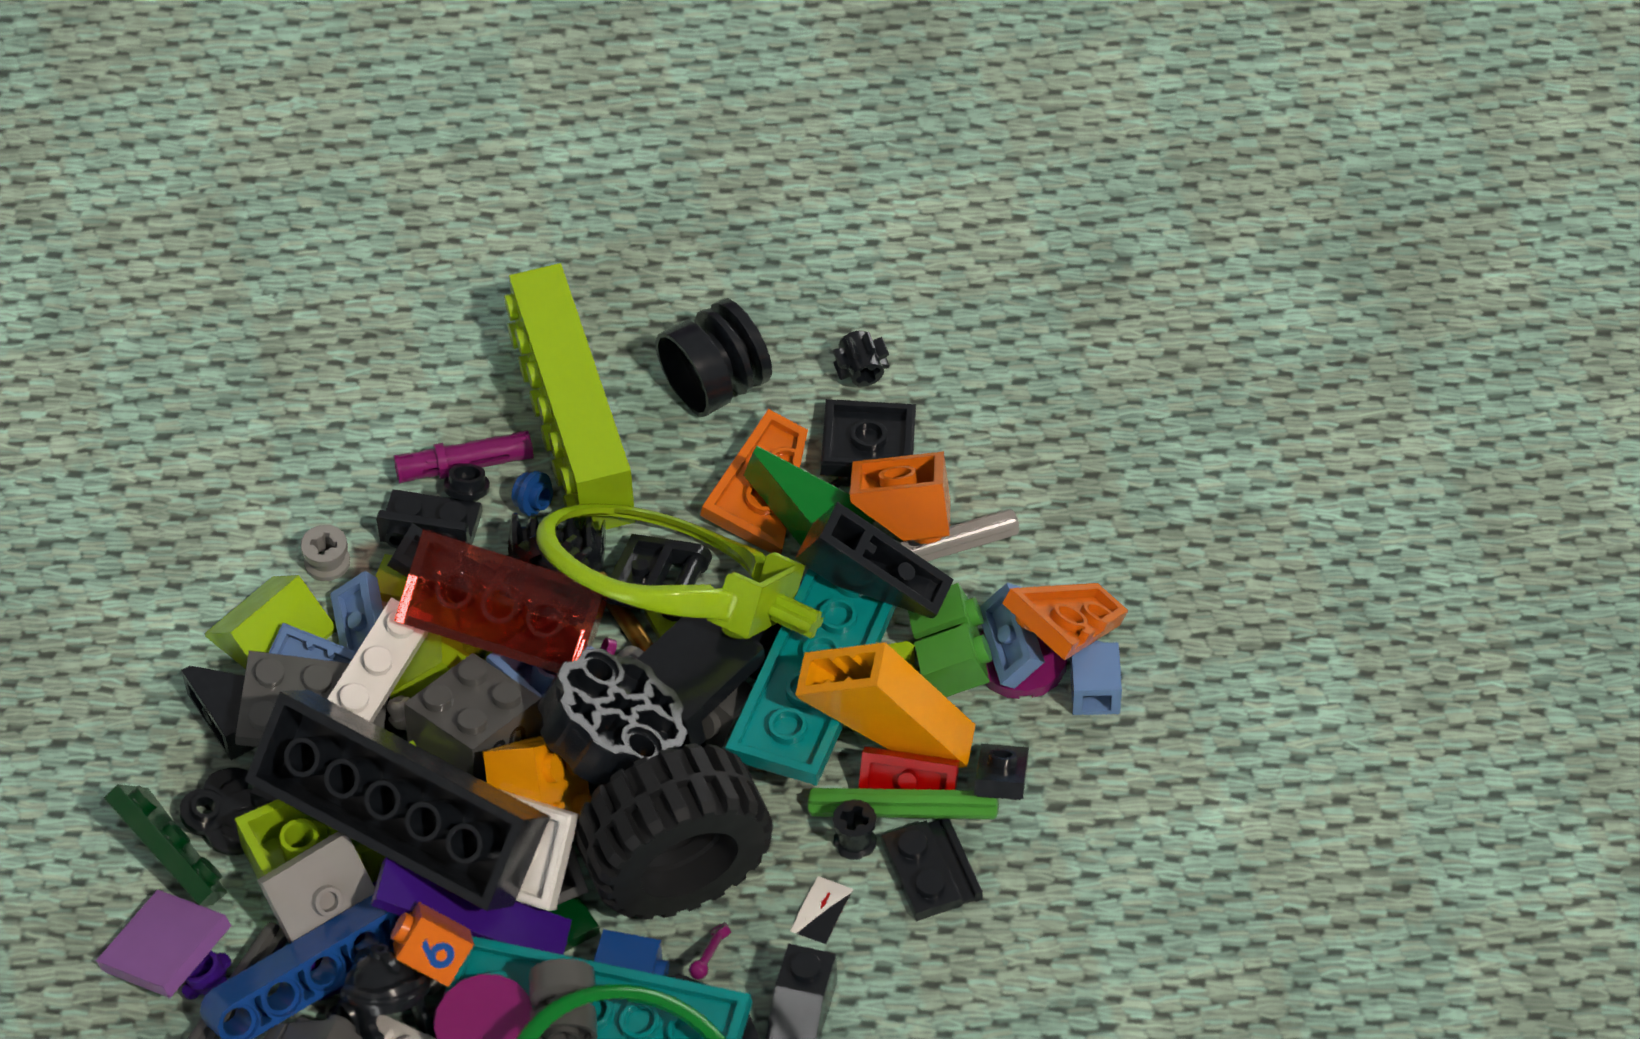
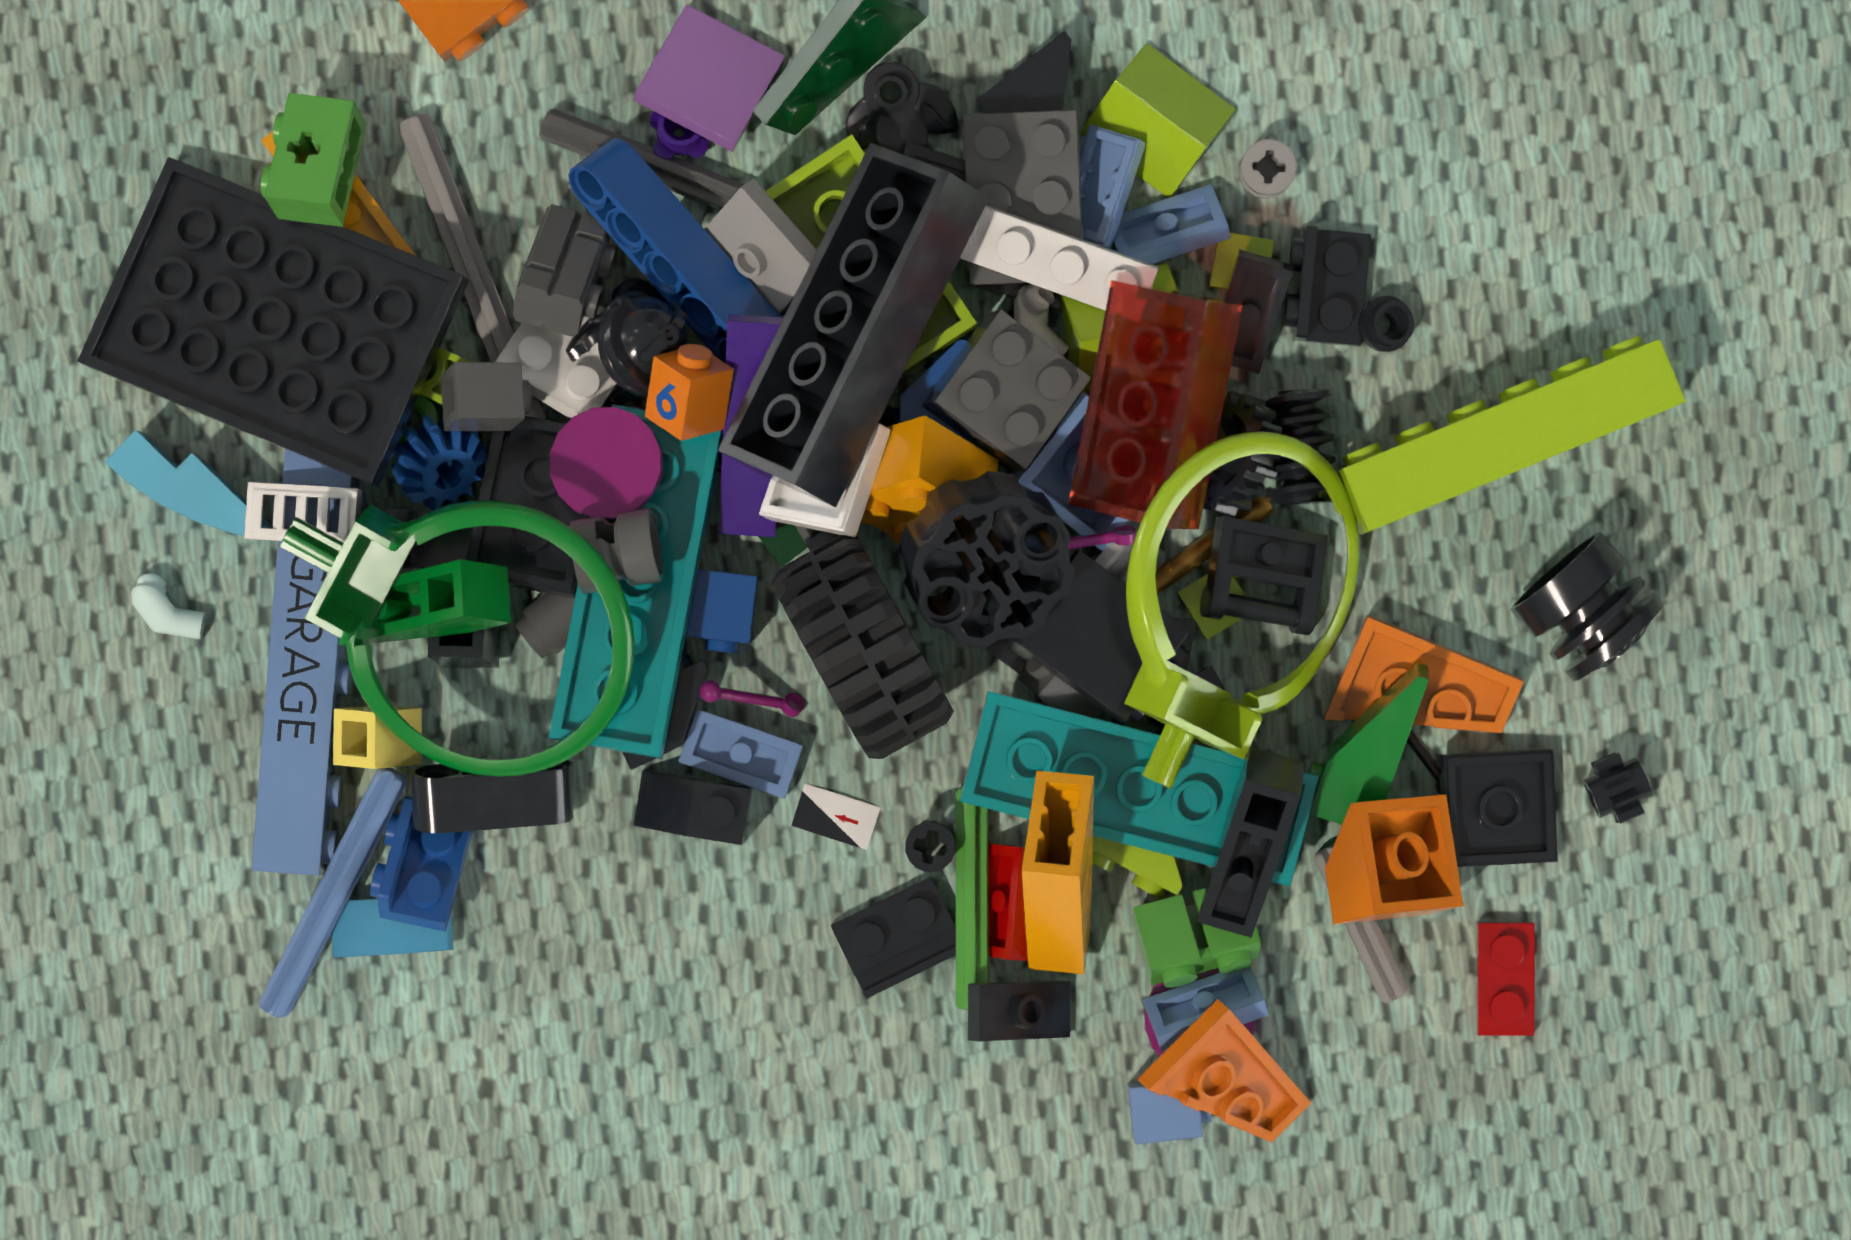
camera: 85 degrees right, 35 degrees up
magenta pin [393,430,534,484] -> none
blue plate [511,471,553,516] -> none
none -> medium blue plate [679,709,804,799]
none -> red plate [1476,922,1535,1036]

